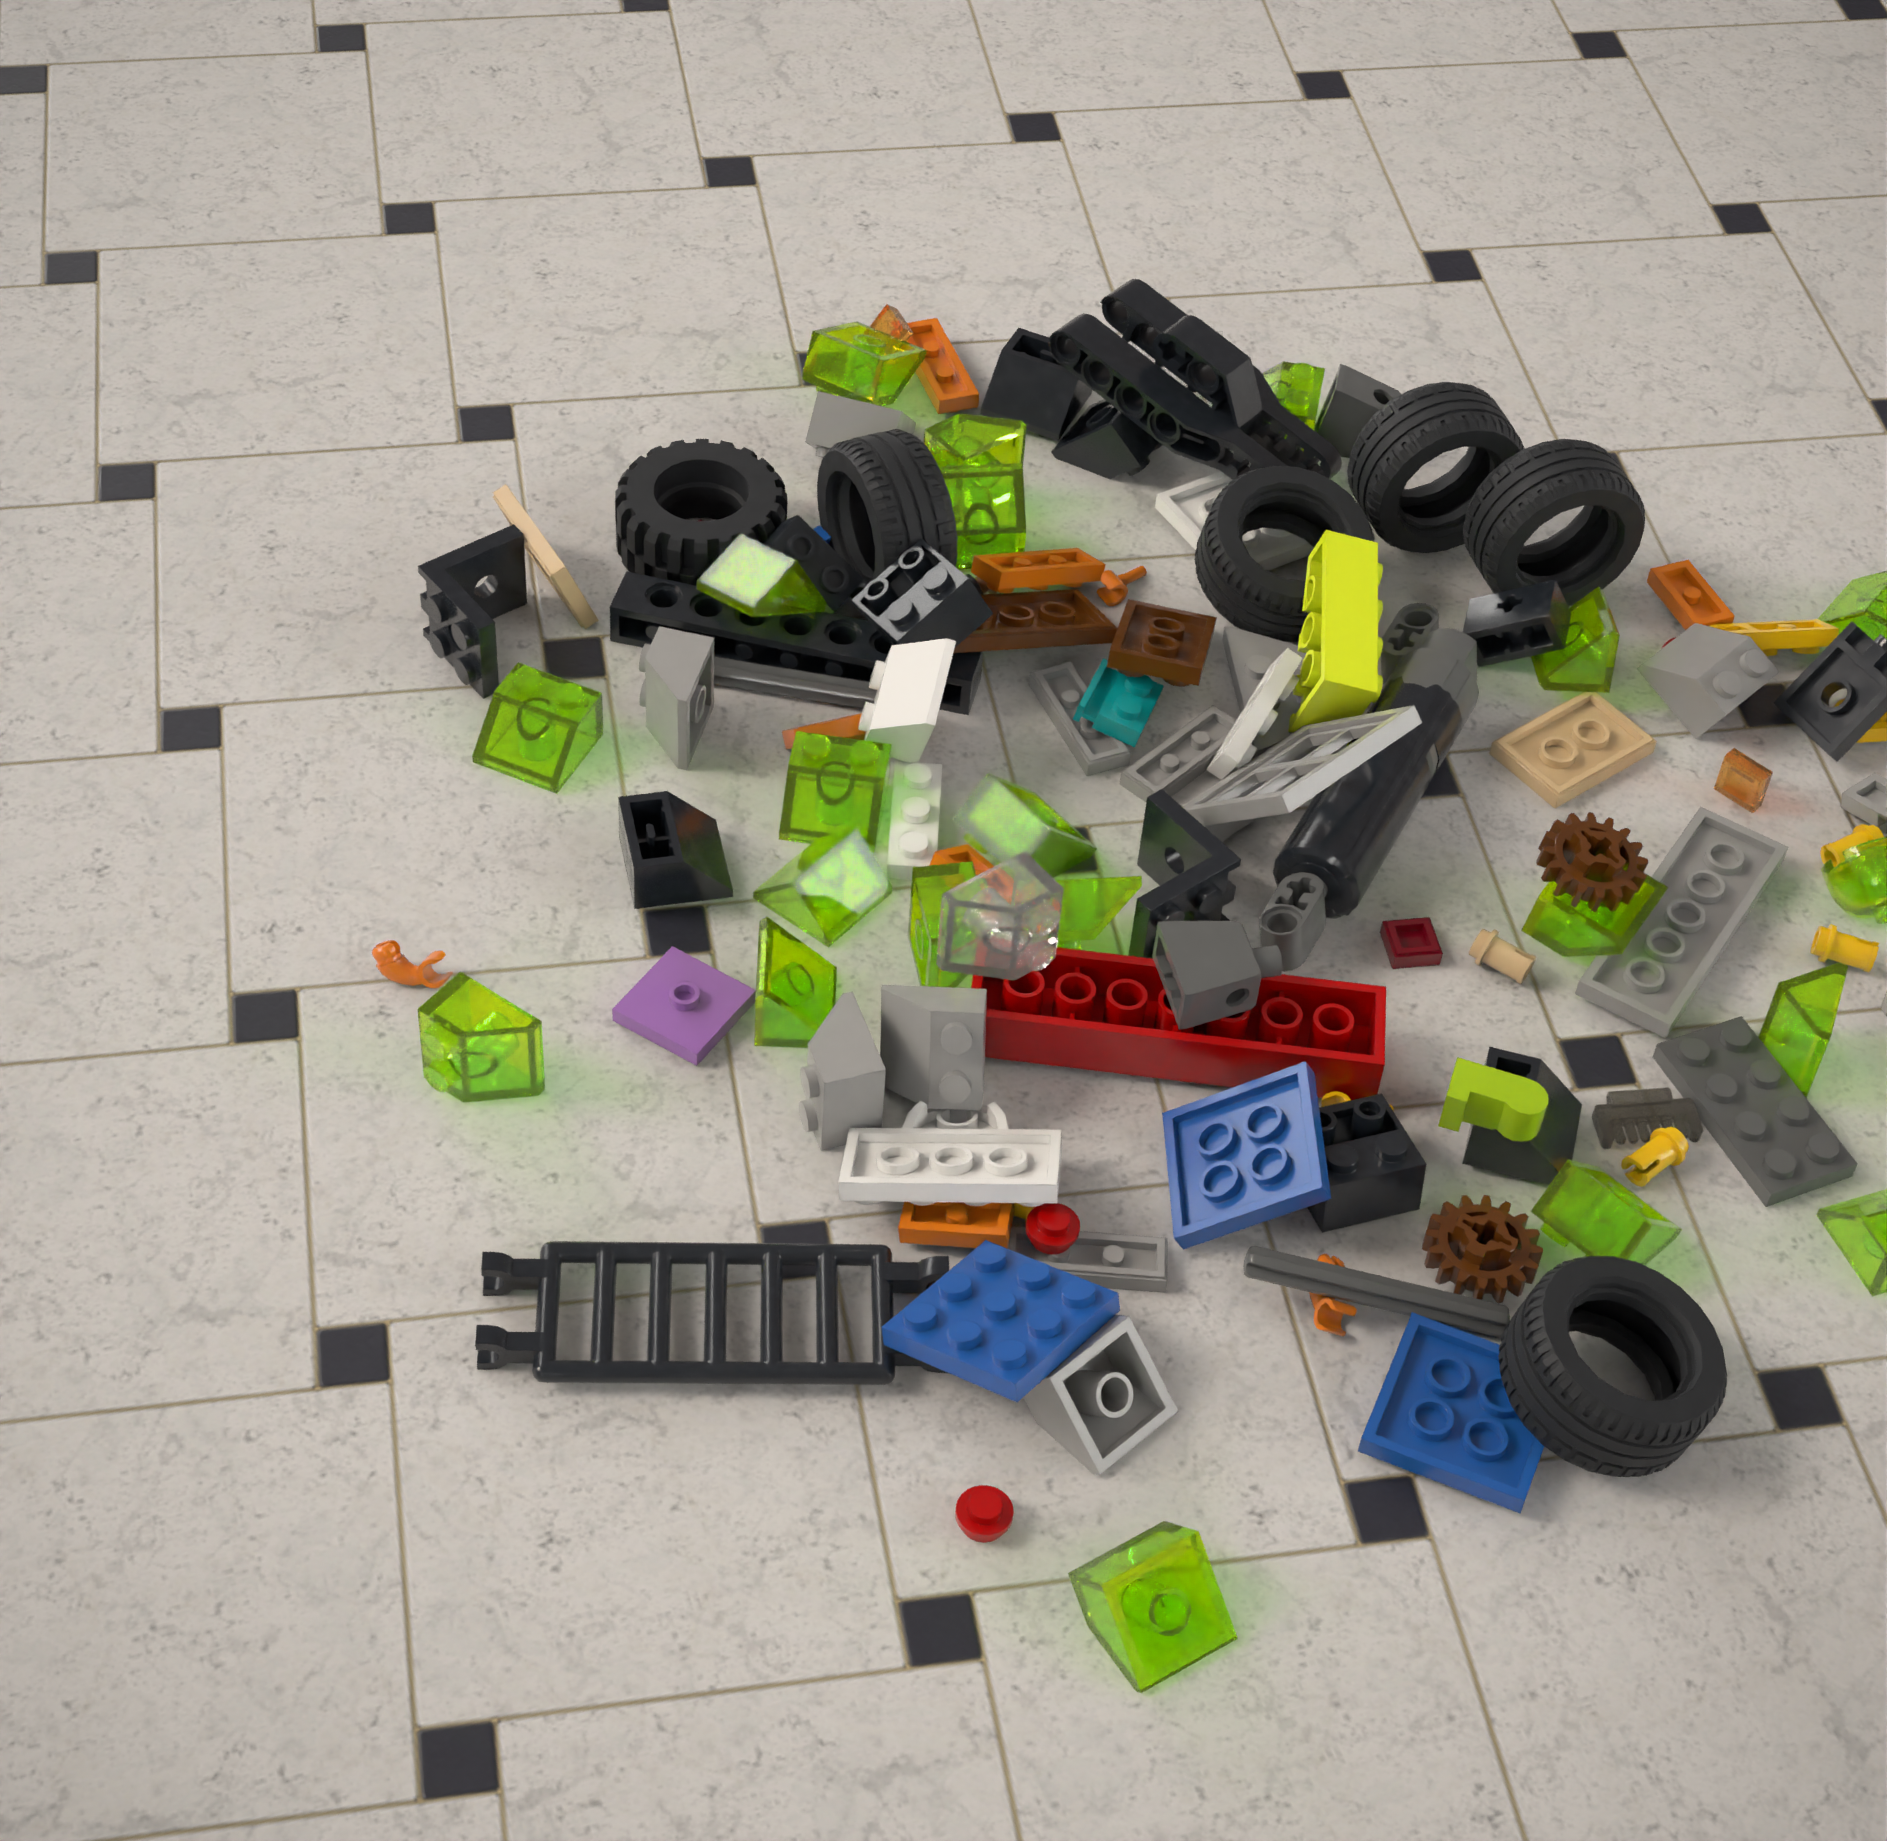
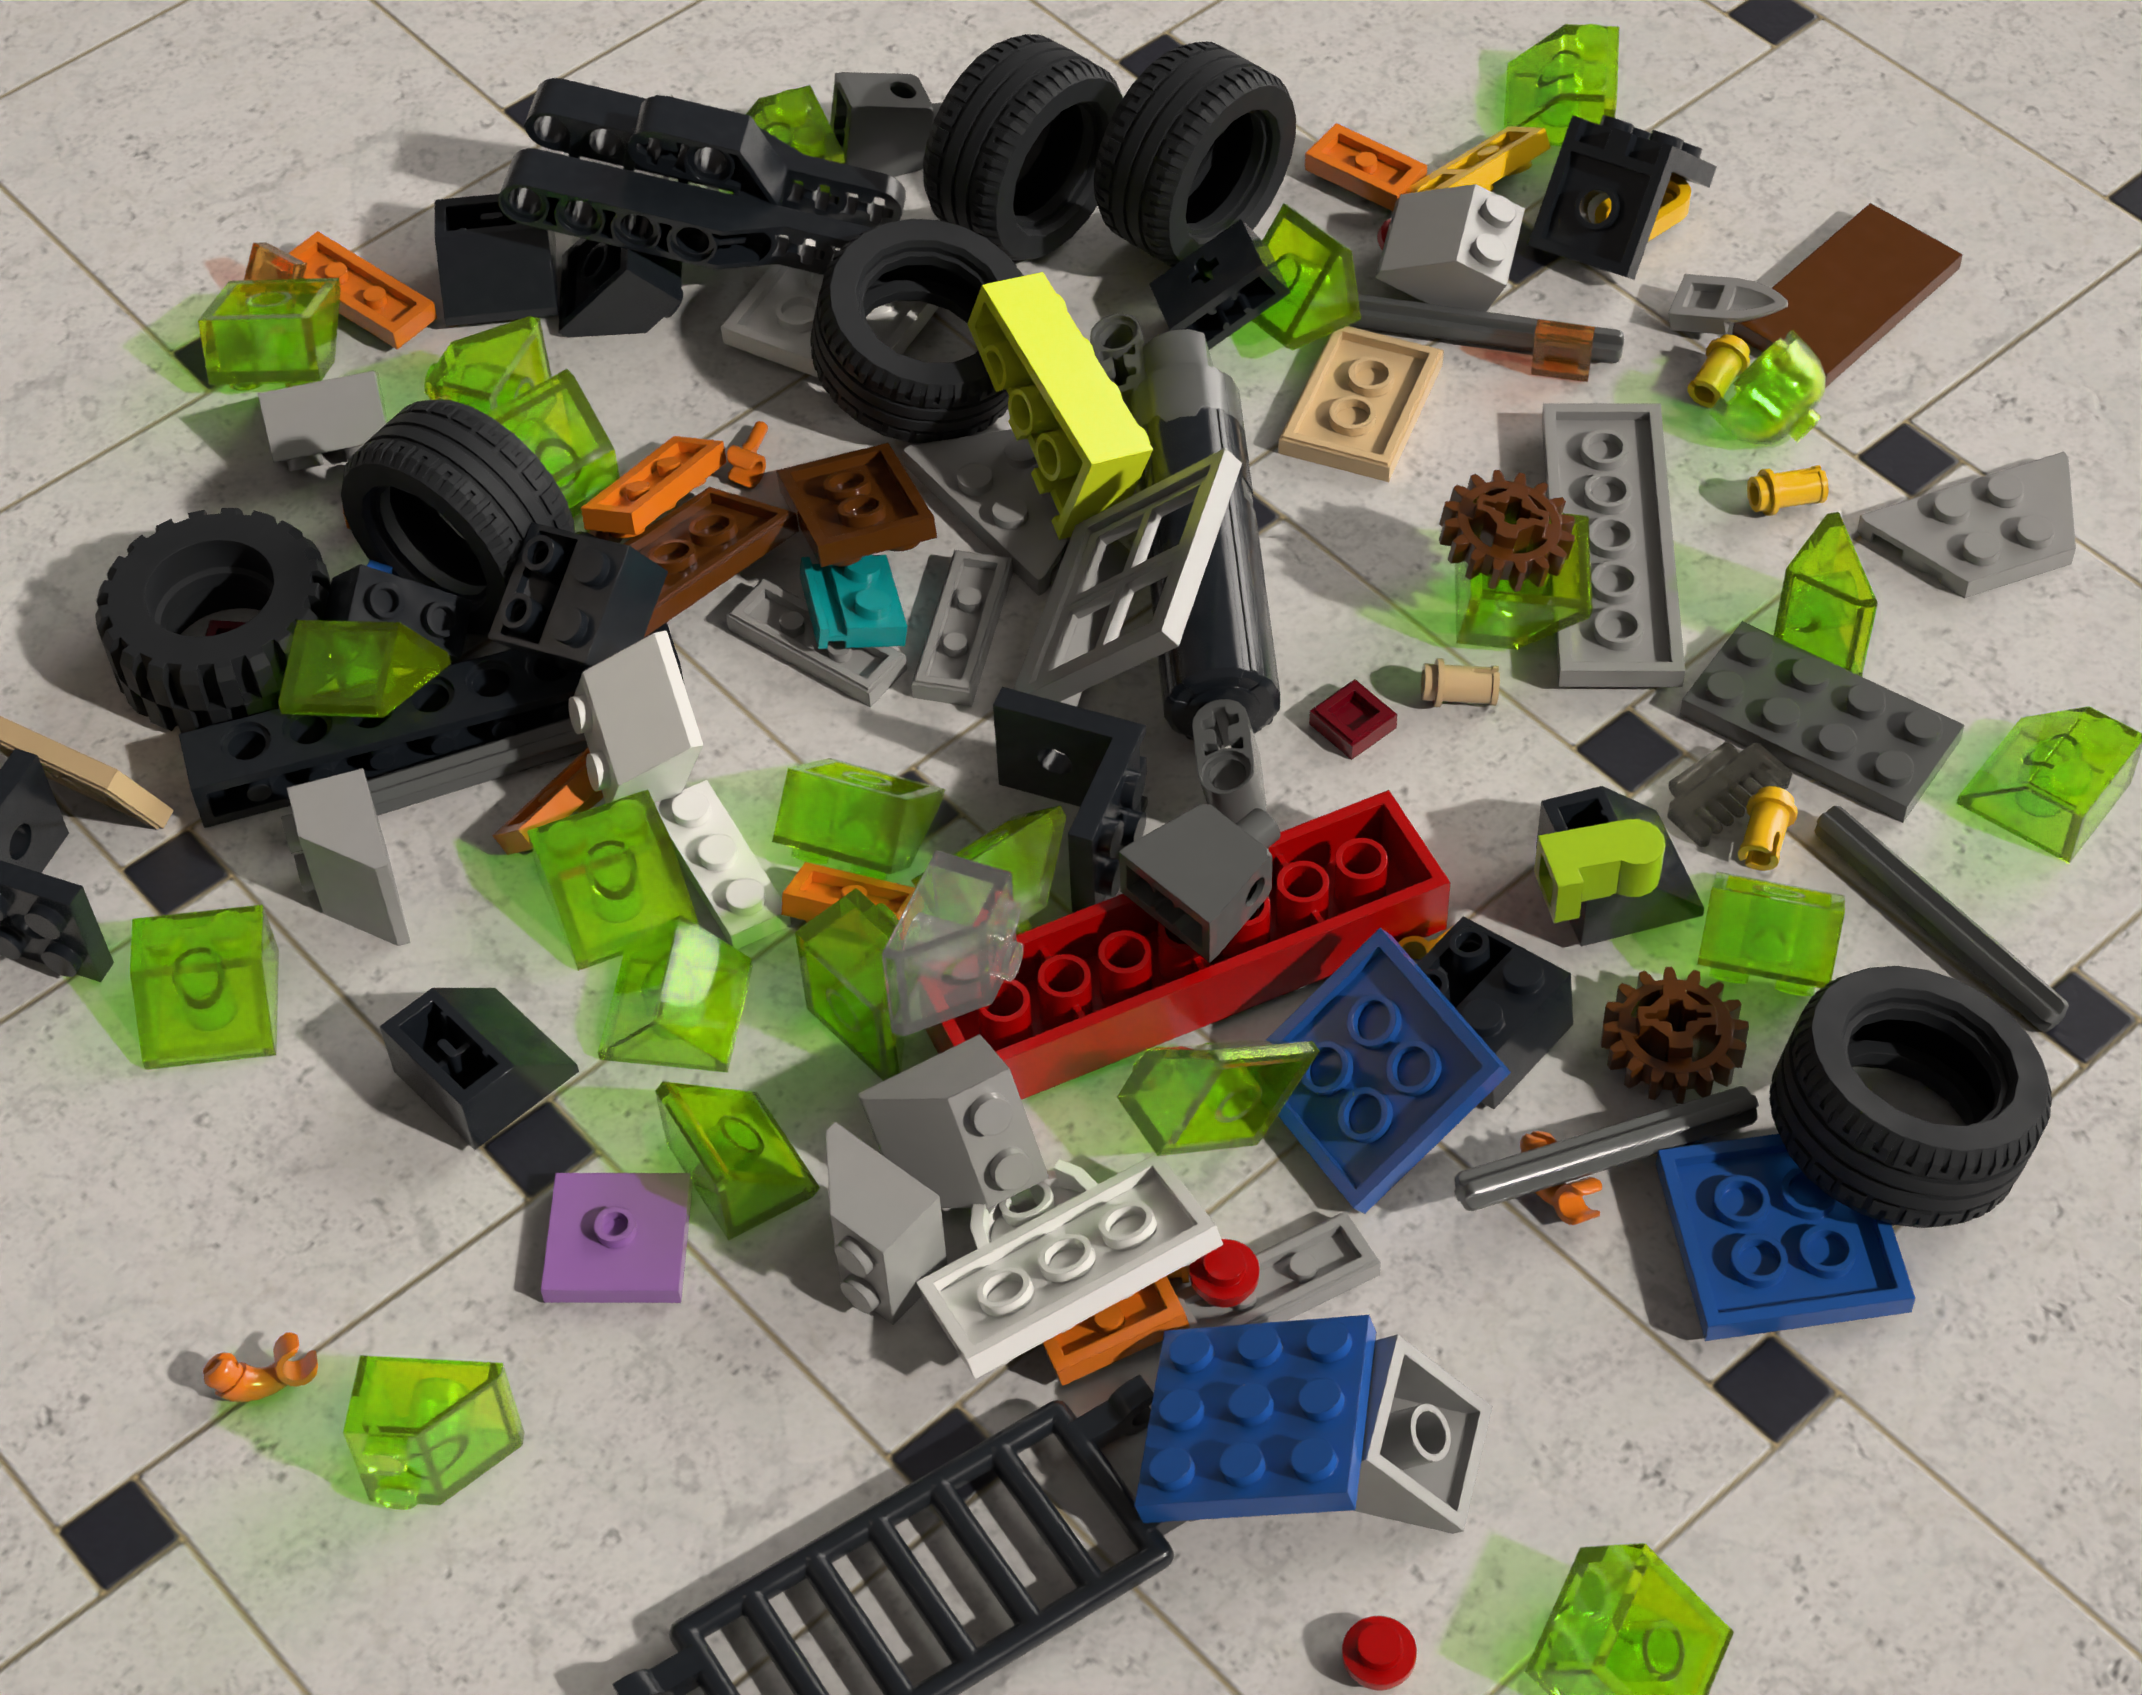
camera: 25 degrees left, 5 degrees up
white plate [1206,648,1303,780] -> none
none -> clear neon green slope [1117,1041,1320,1156]
none -> dark grey axle [1342,293,1624,363]
none -> dark grey axle [1814,806,2069,1032]

